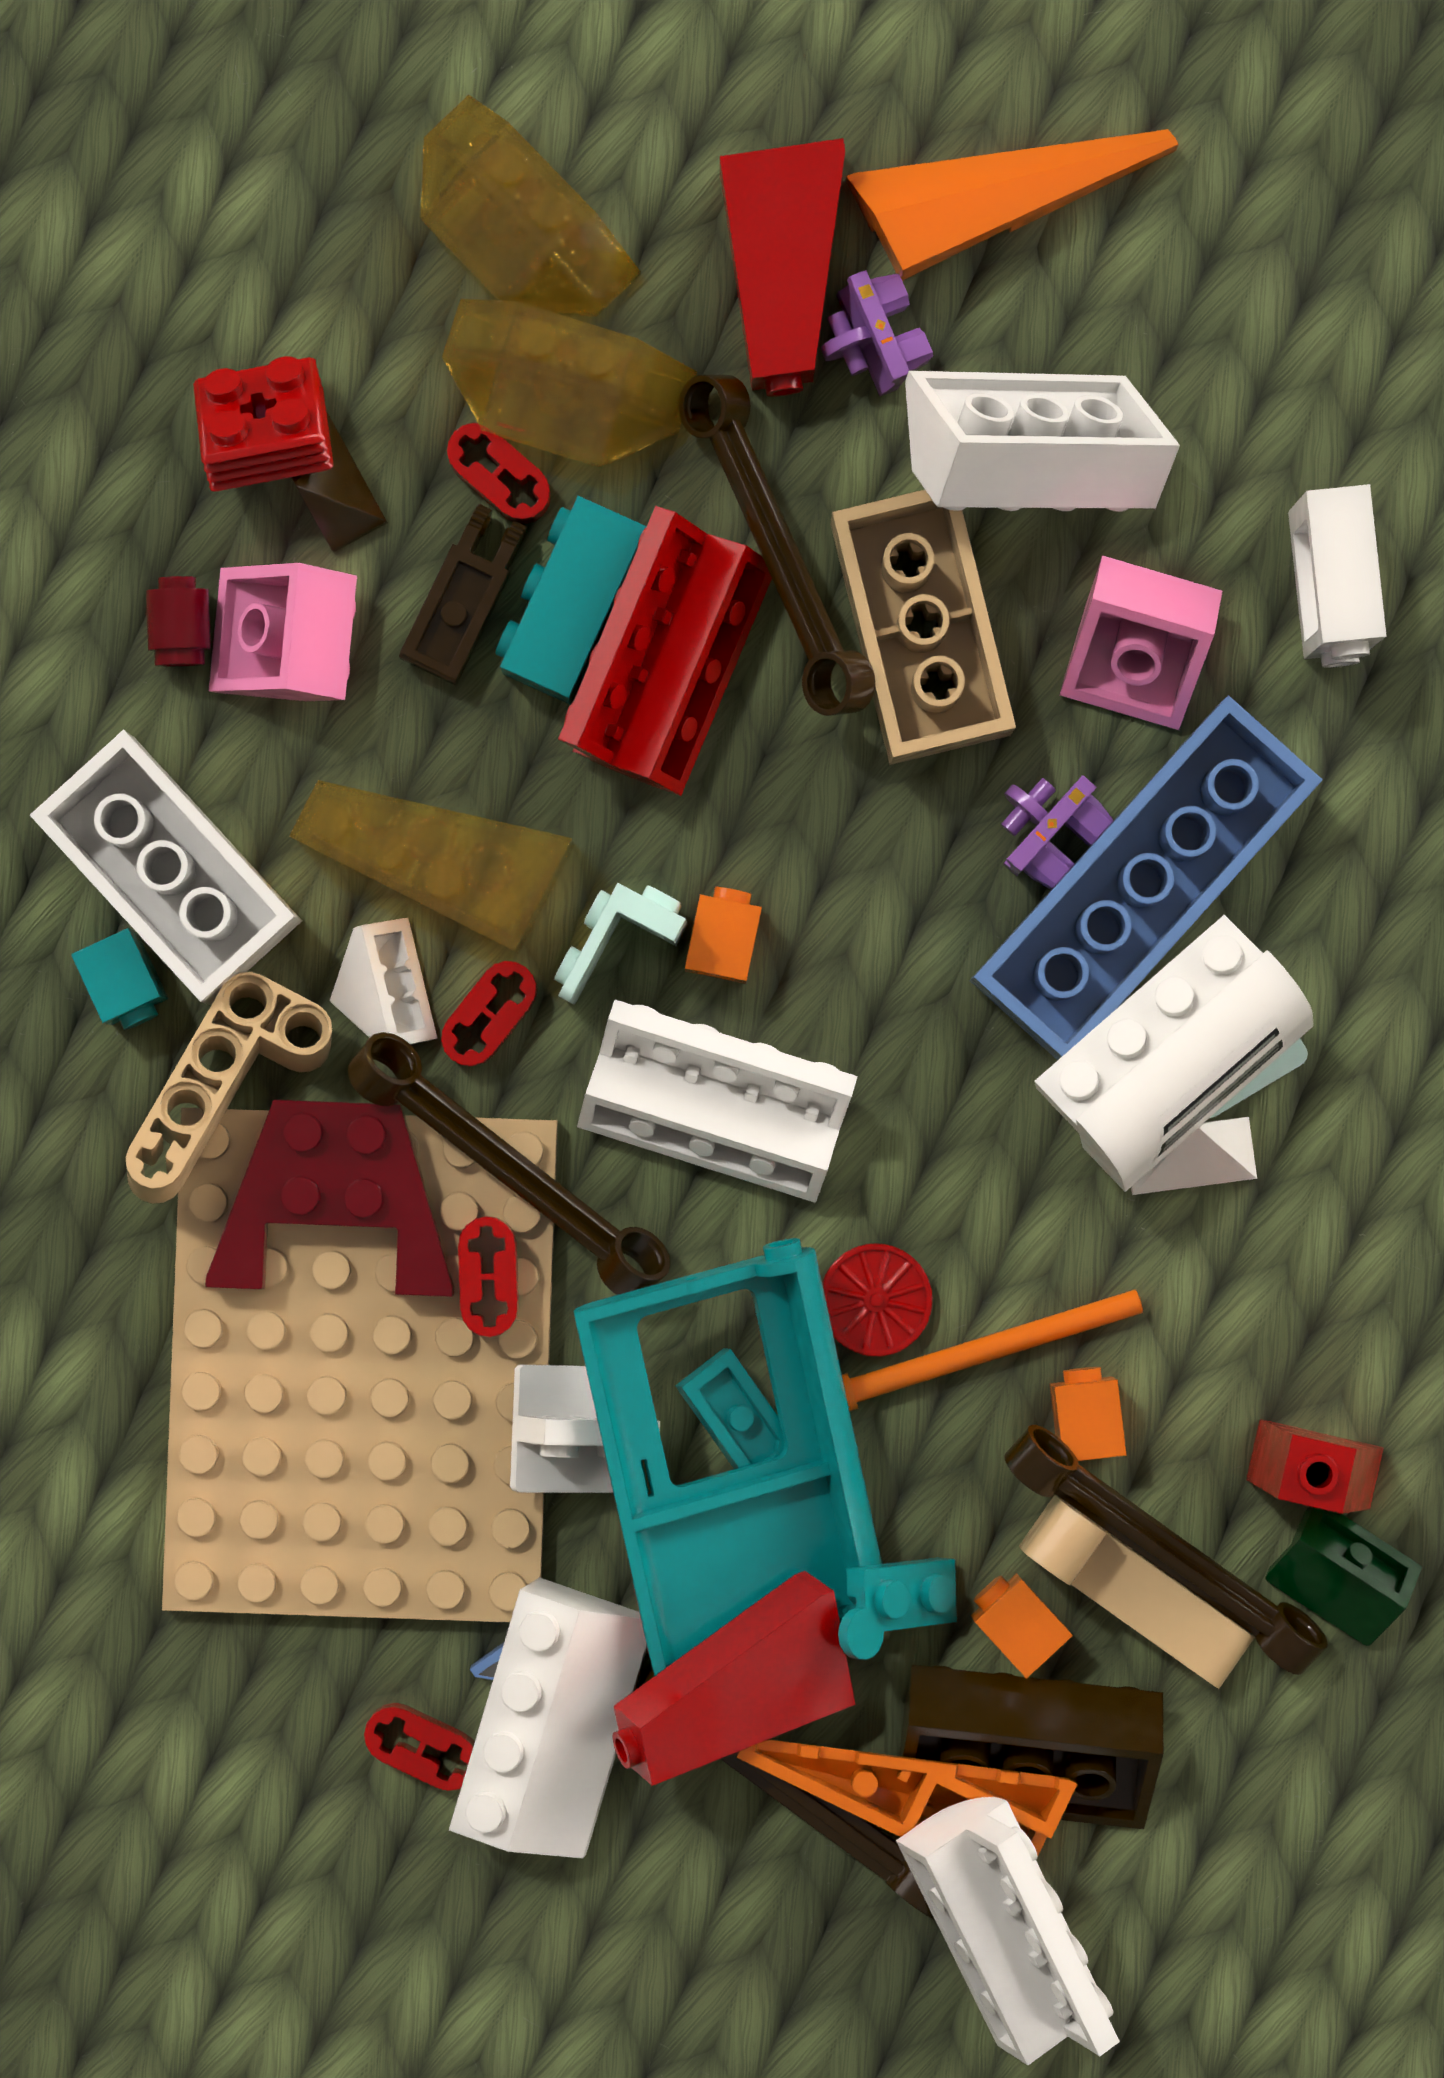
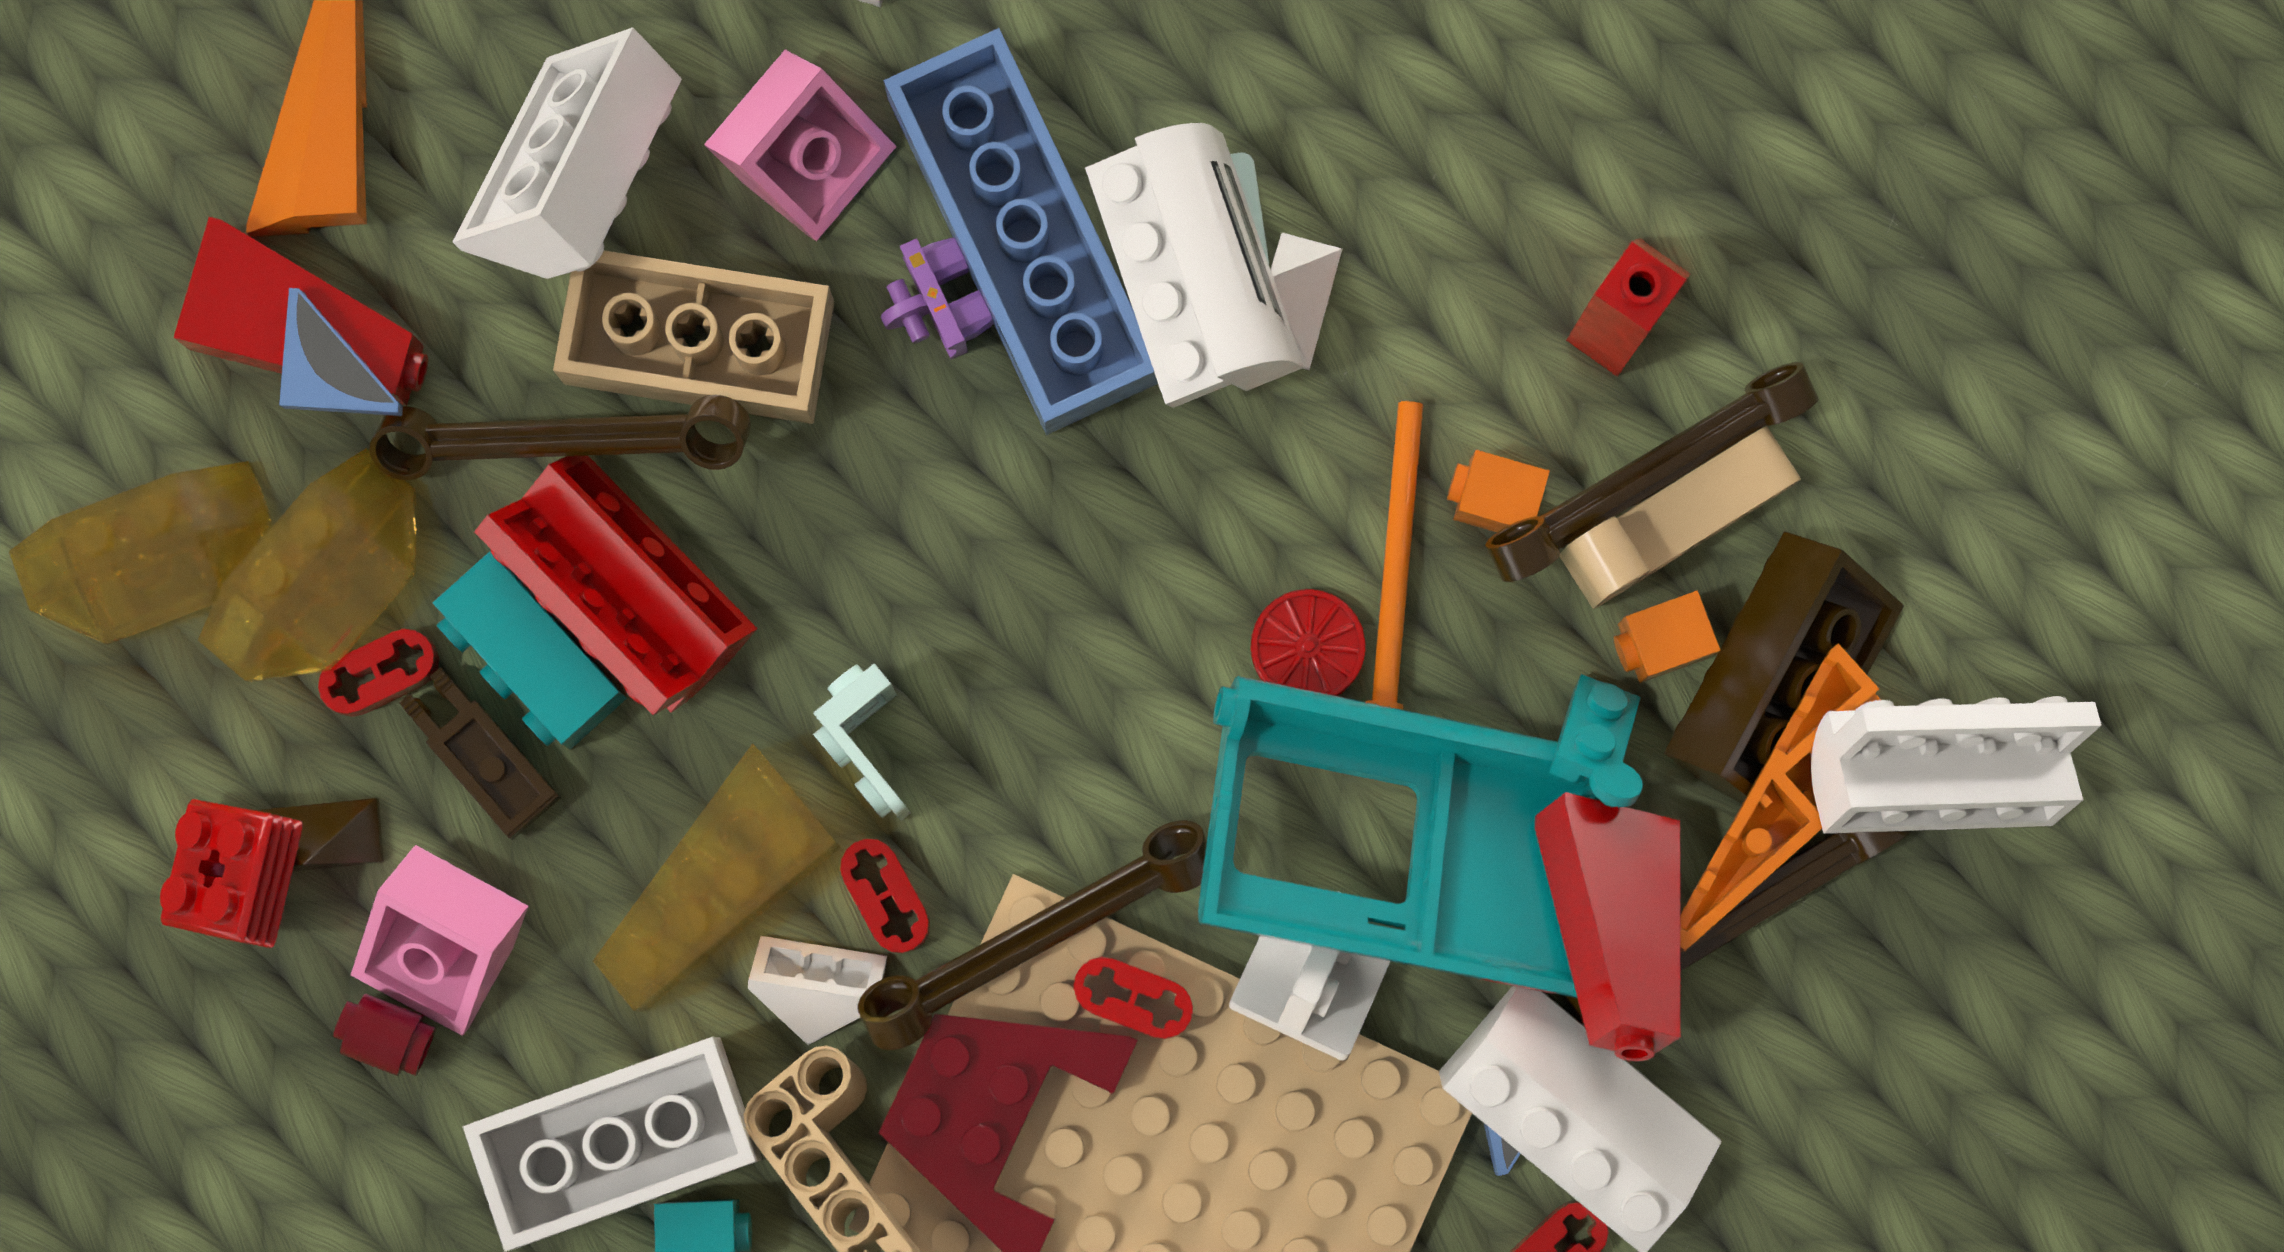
camera: 70 degrees left, 5 degrees down
white brick [577,1000,858,1203] -> none
teal hinge [675,1348,784,1469] -> none
orange brick [685,887,762,984] -> none
medium lavender hips [821,270,933,396] -> none
dark green panel [1265,1506,1422,1646] -> none
none -> tile [279,288,403,416]

